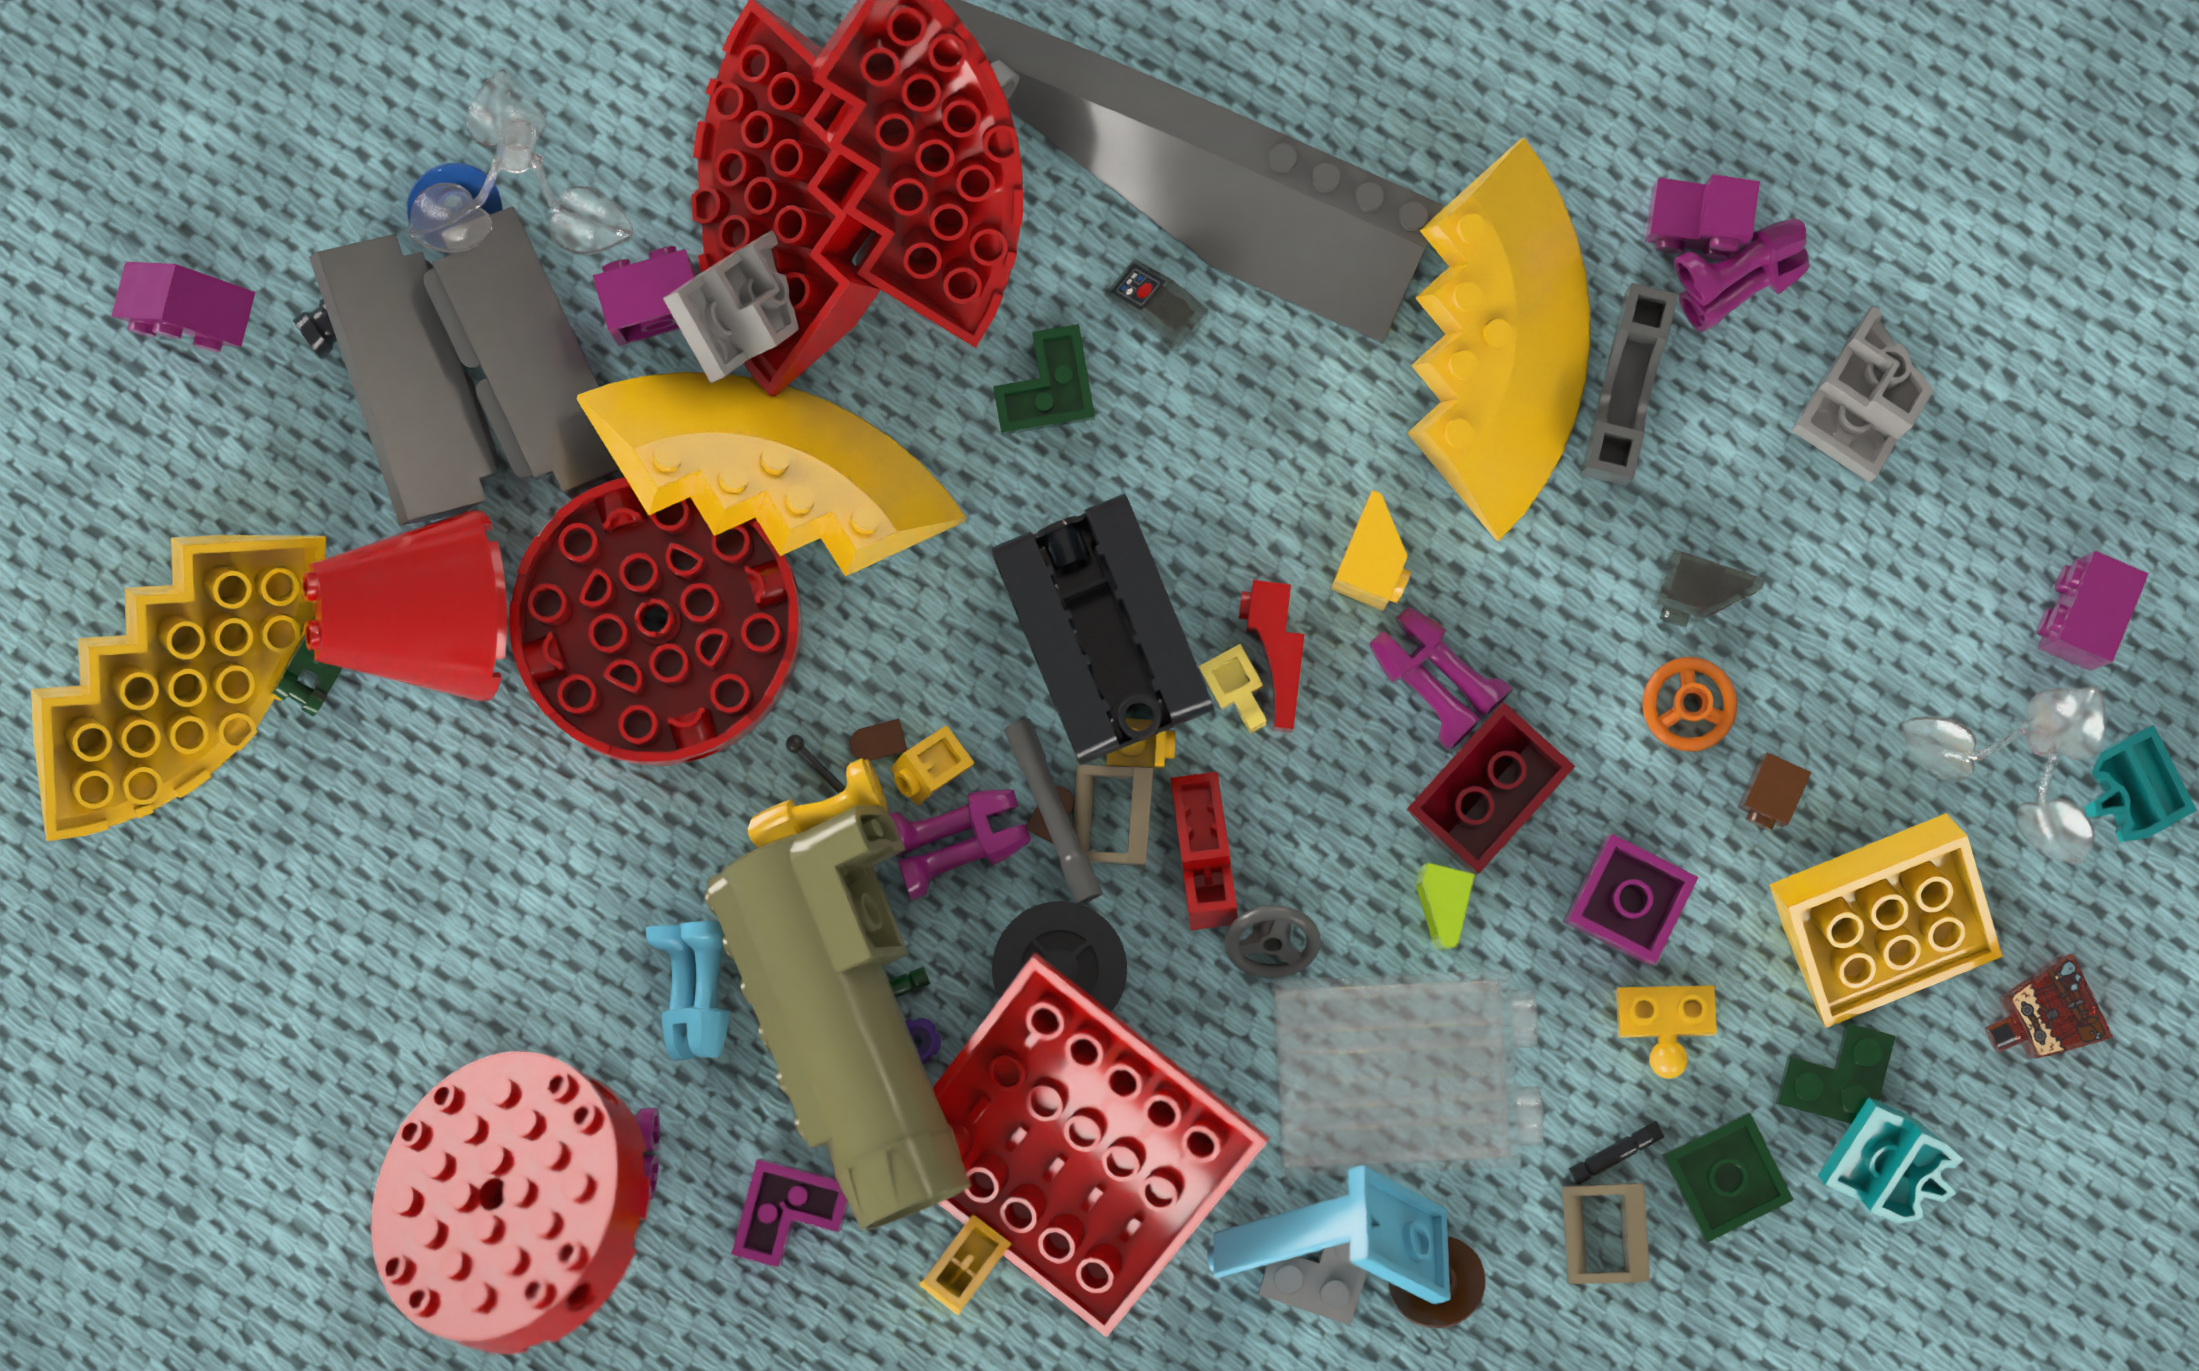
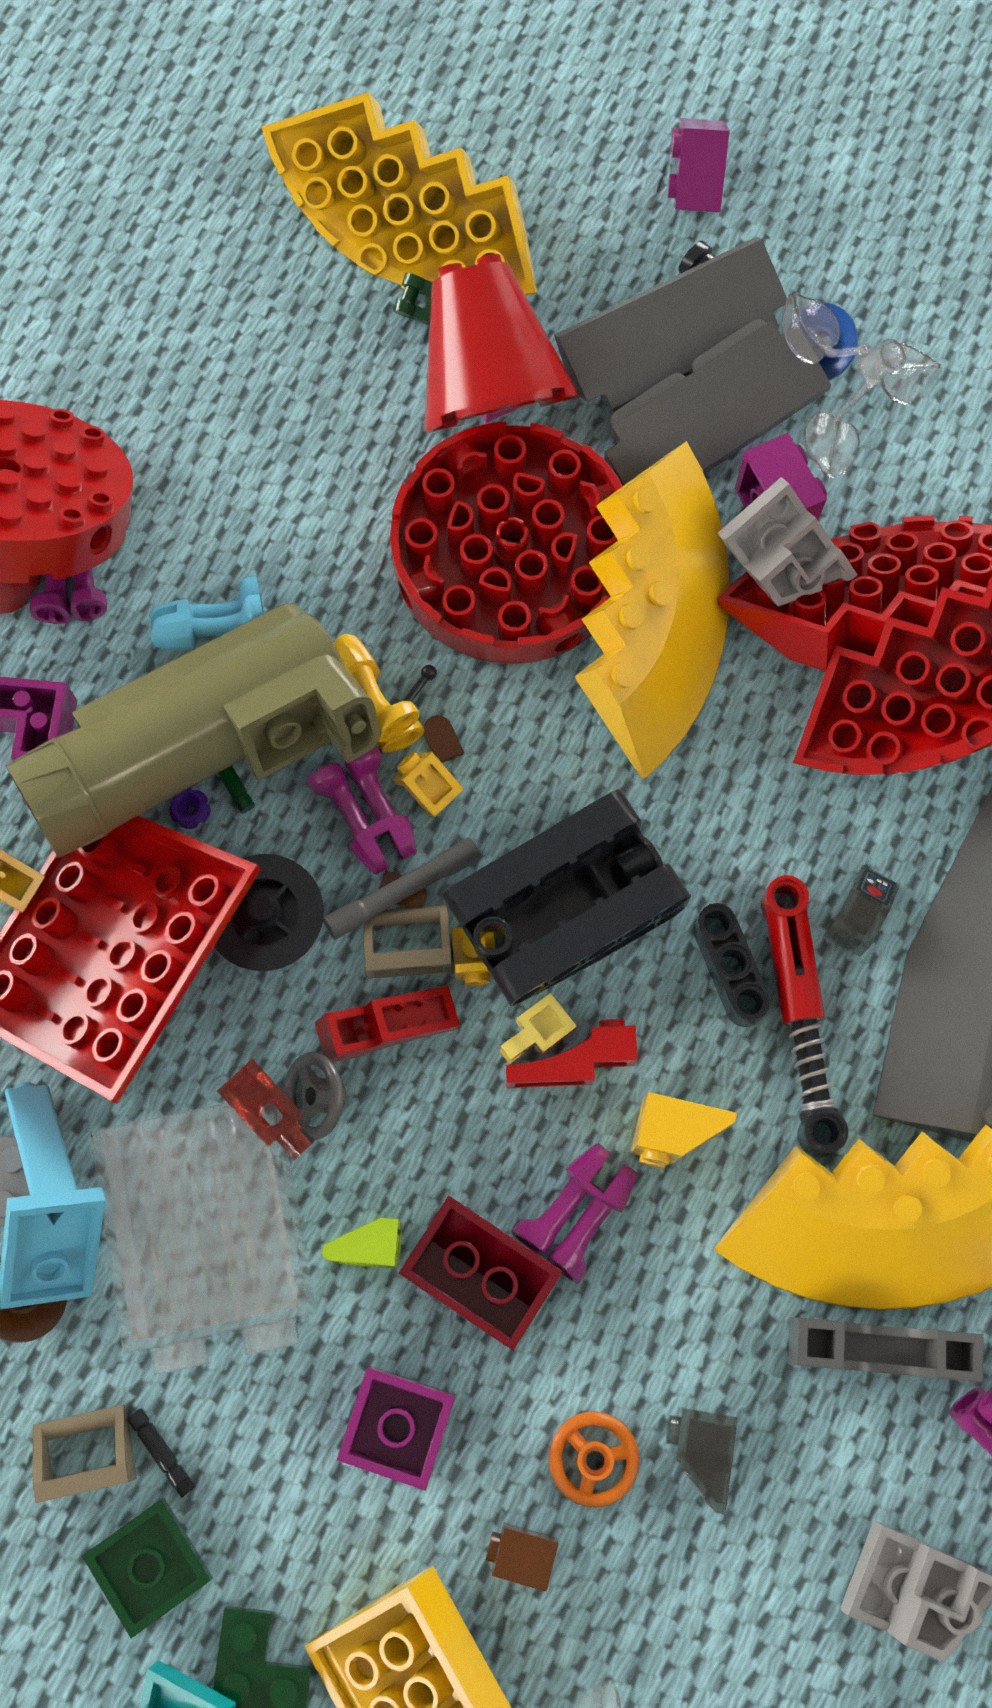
camera: 80 degrees right, 10 degrees down
dark green plate [993,324,1095,435] -> none
yellow plate [1616,985,1717,1079] -> none
none -> clear red torso [217,1059,315,1160]
none -> black beam [693,903,770,1027]
none -> piece [760,875,848,1157]

